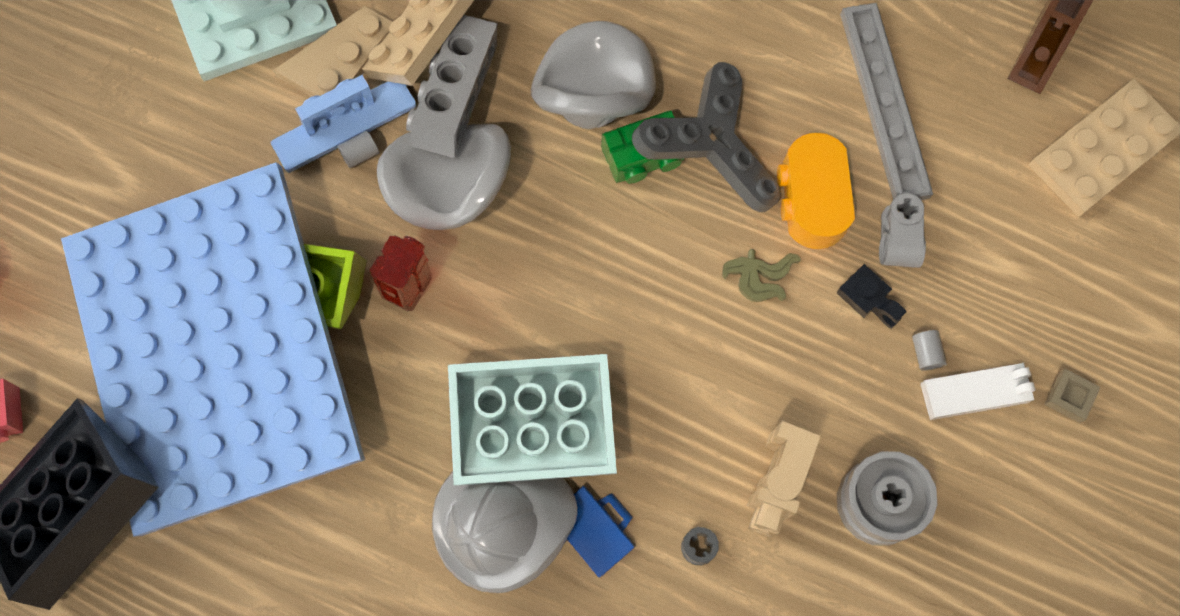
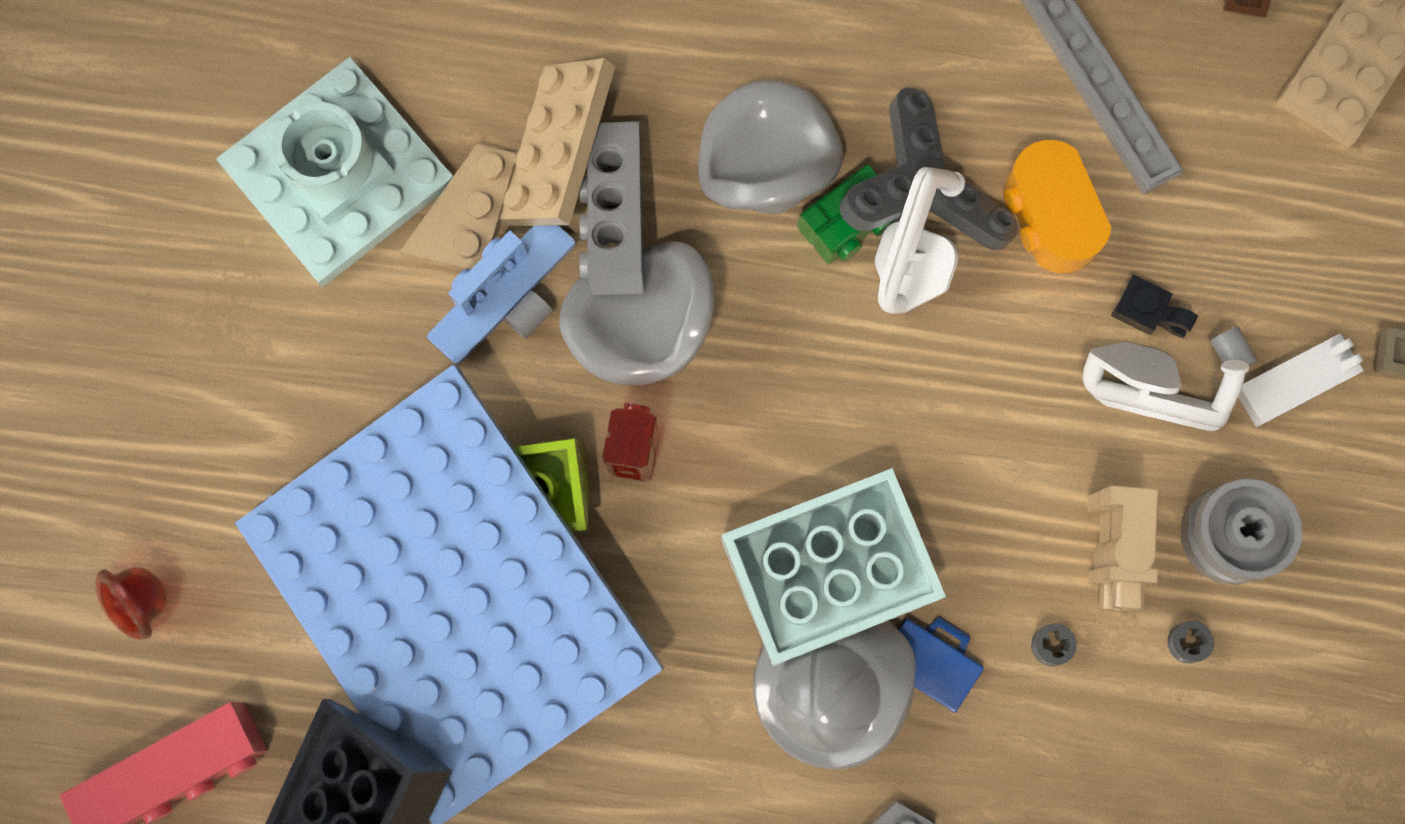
camera: 10 degrees left, 5 degrees up
olive piece [722,249,801,302] -> none
light grey piece [879,193,926,268] -> none
none -> white piece [875,167,965,314]
none -> white piece [1082,342,1249,431]
none -> dark grey bush [1168,621,1214,664]

